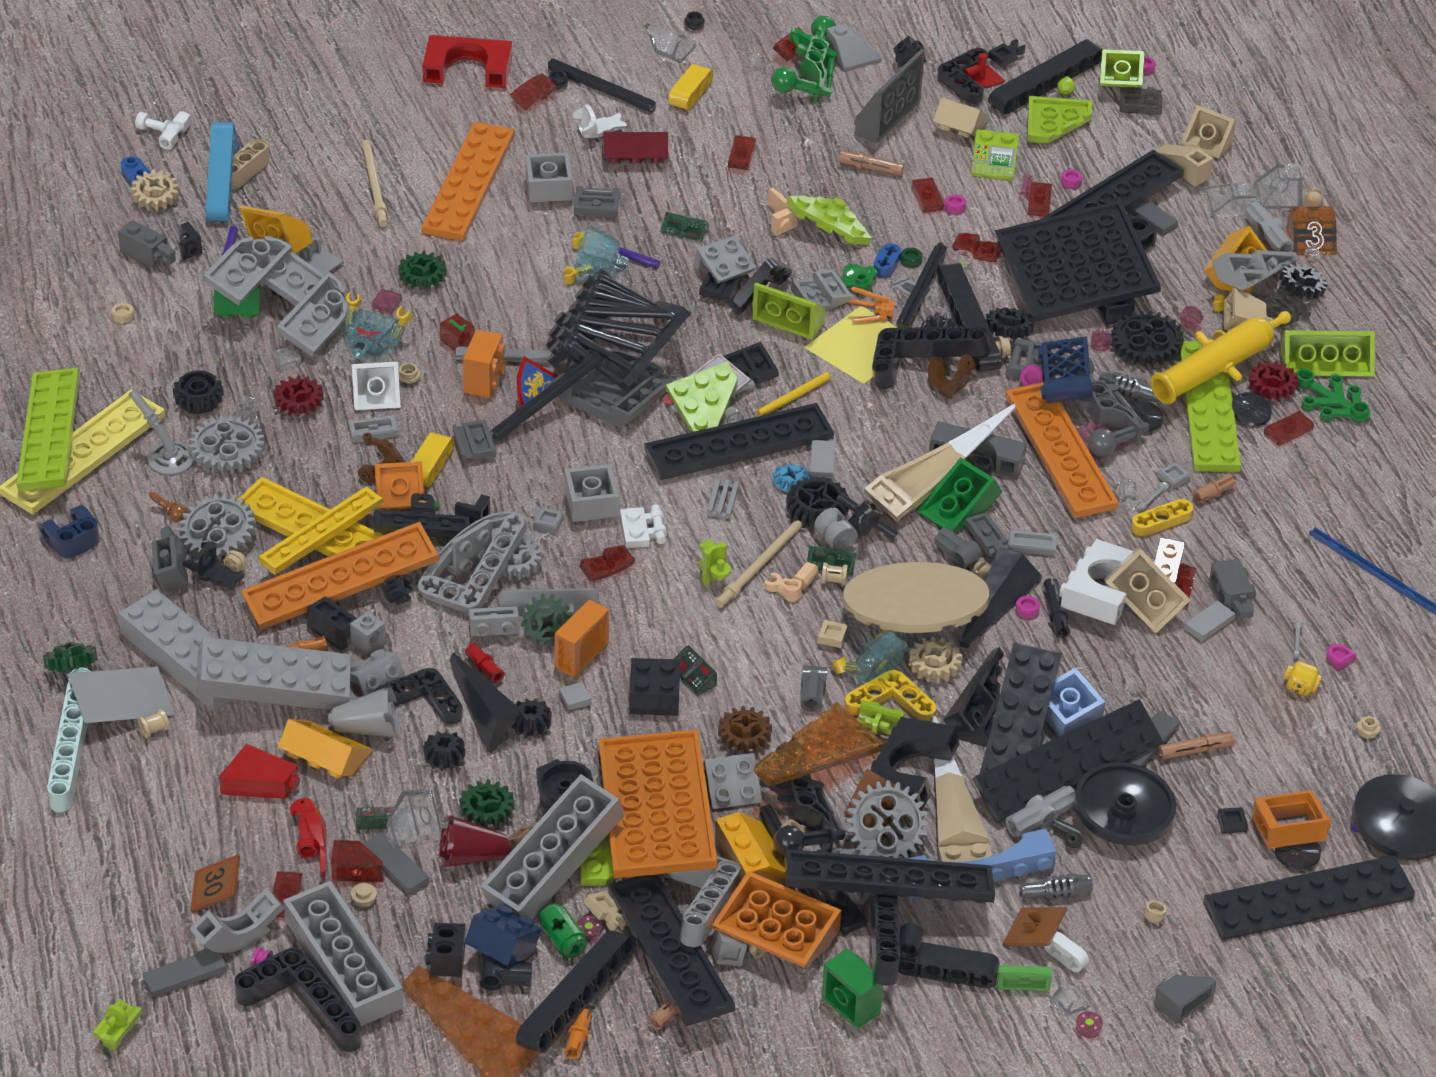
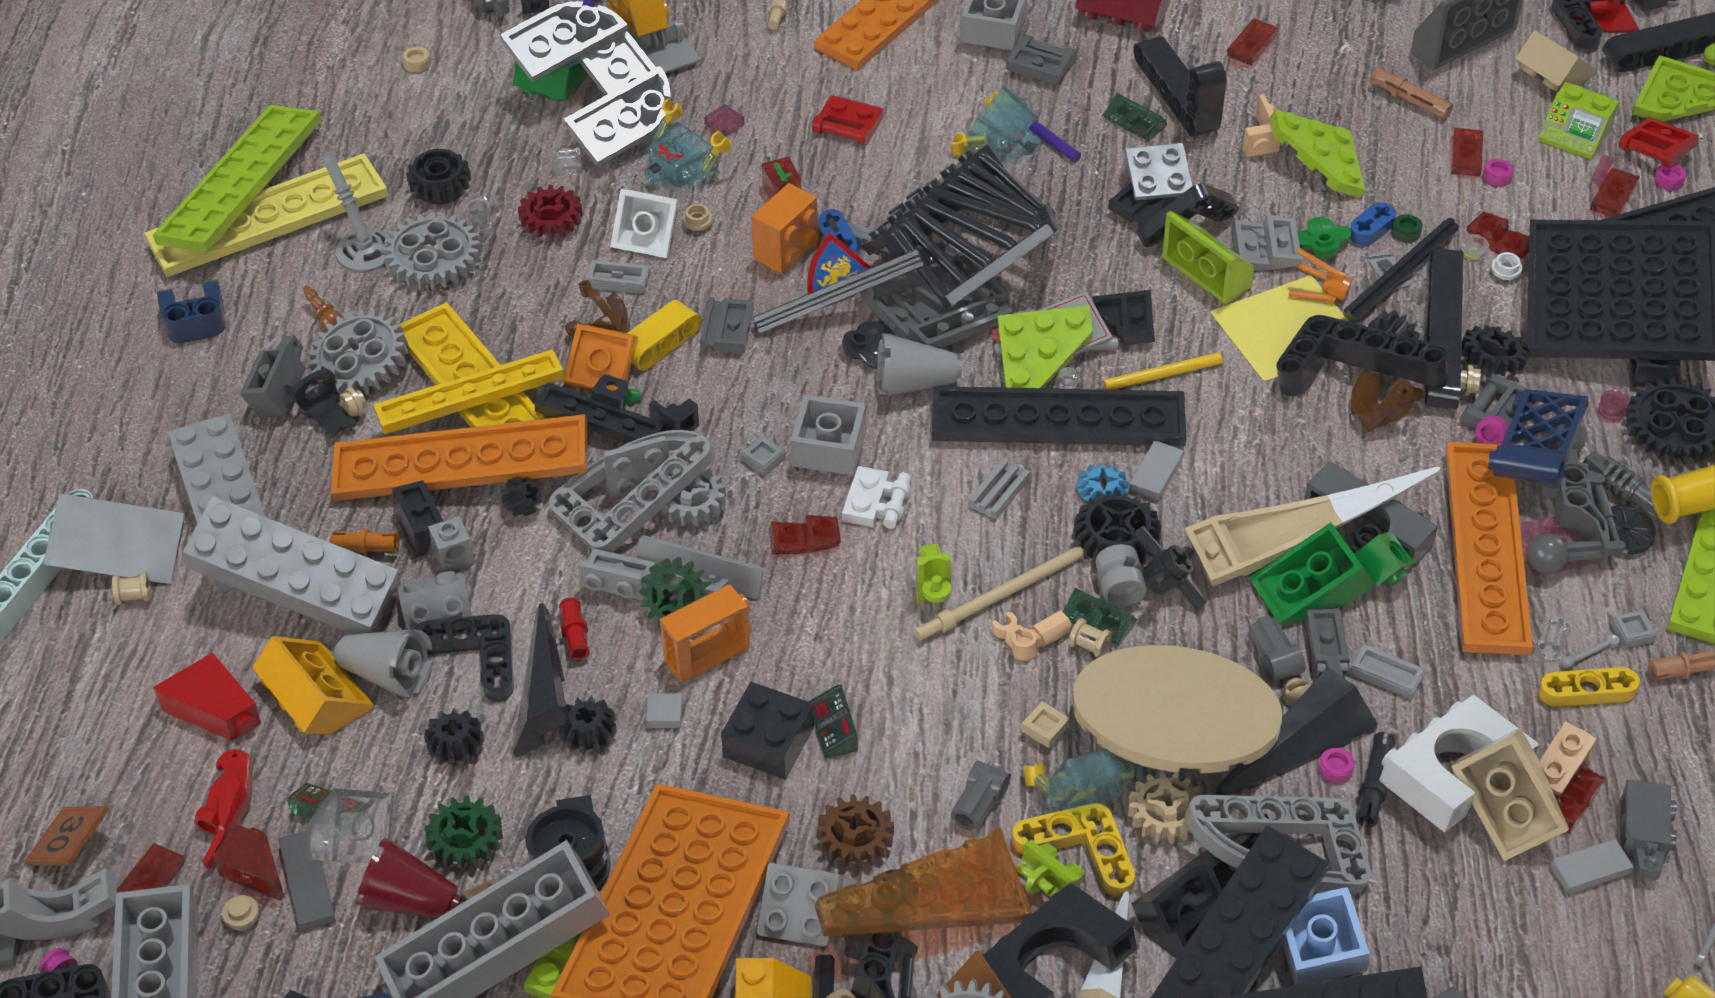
camera: 25 degrees right, 5 degrees up
dark green gear [43,642,98,674] -> none
dark green gear [398,251,447,290] -> none
none -> red plate [812,95,883,146]
none -> blue beam [818,209,860,256]
none -> black plate [842,321,892,369]
none -> light grey cone [877,334,962,396]
none -> black beam [1133,36,1226,137]
none -> light grey beam [1185,795,1371,895]
none -> green brick [1354,531,1414,586]
none -> white plate [1491,252,1522,280]
none -> red plate [1619,117,1699,168]

